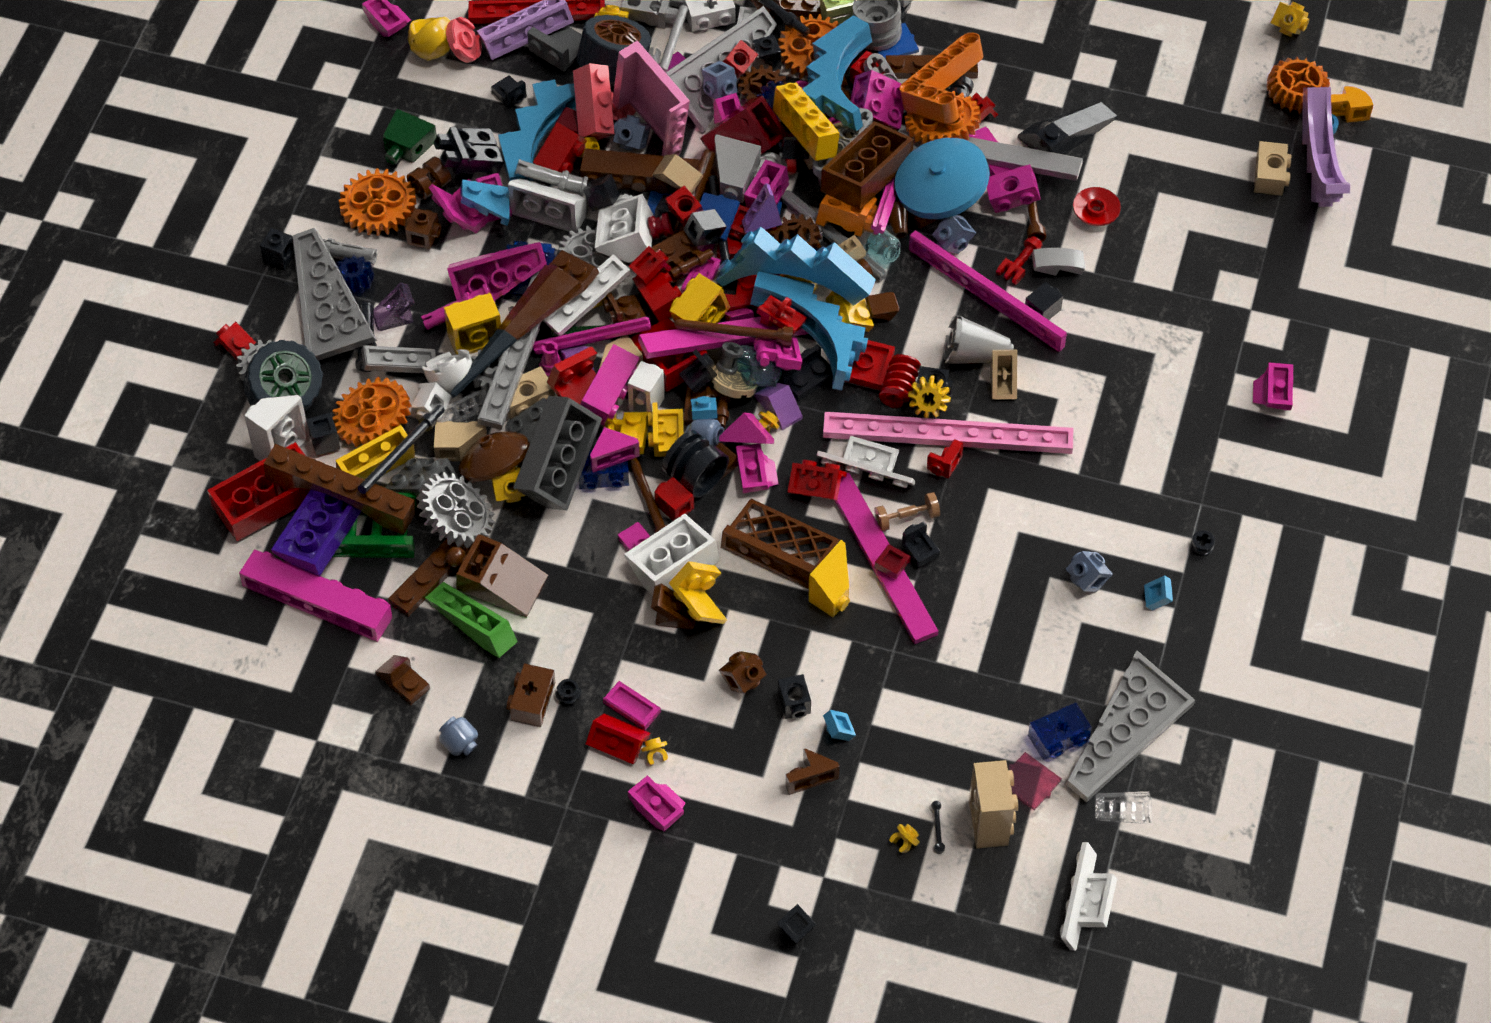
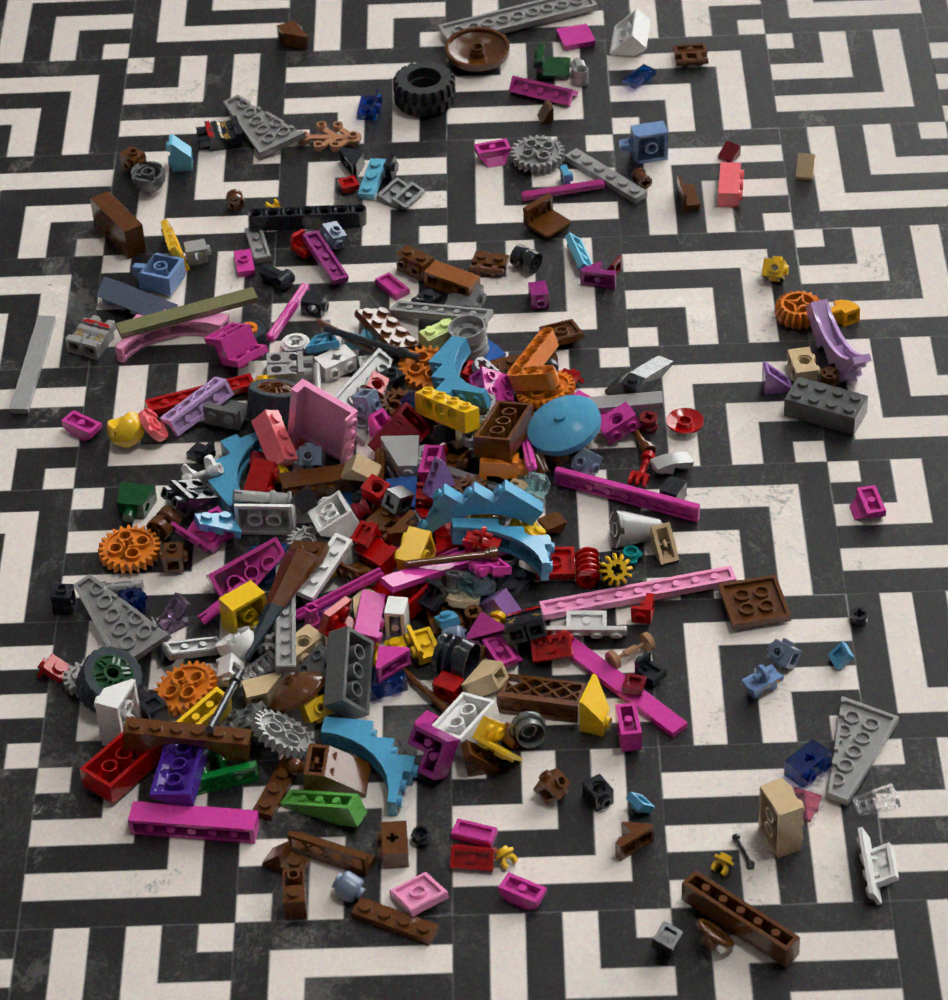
camera: 15 degrees left, 15 degrees down
none -> white piece [181,455,224,480]
none -> reddish brown slope [283,868,307,920]
none -> reddish brown fence [287,830,376,876]
none -> dark azure arch [321,716,419,816]
none -> reddish brown plate [351,897,439,946]
none -> reddish brown slope [387,510,418,547]
none -> bright pink tile [389,872,449,917]
none -> magenta brick [407,722,460,780]
none -> reddish brown bracket [446,450,471,471]
none -> tan slope [461,660,509,697]
none -> reddish brown bush [465,605,482,631]
none -> reddish brown arm [501,722,520,750]
none -> black hips [504,605,547,646]
none -> dark grey piece [509,711,546,748]
none -> reddish brown tile [539,319,585,345]
none -> dark pink brick [615,702,642,752]
none -> teal plate [623,545,643,564]
none -> dark red wheel [639,410,658,434]
none -> reddish brown brick [682,870,800,968]
none -> reddish brown piece [696,919,735,951]
none -> reddish brown plate [718,574,791,630]
none -> medium blue hips [742,664,784,699]
none -> medium lavender slope [762,361,792,395]
none -> dark grey brick [784,377,868,435]
none -> reddish brown wheel [820,367,839,387]

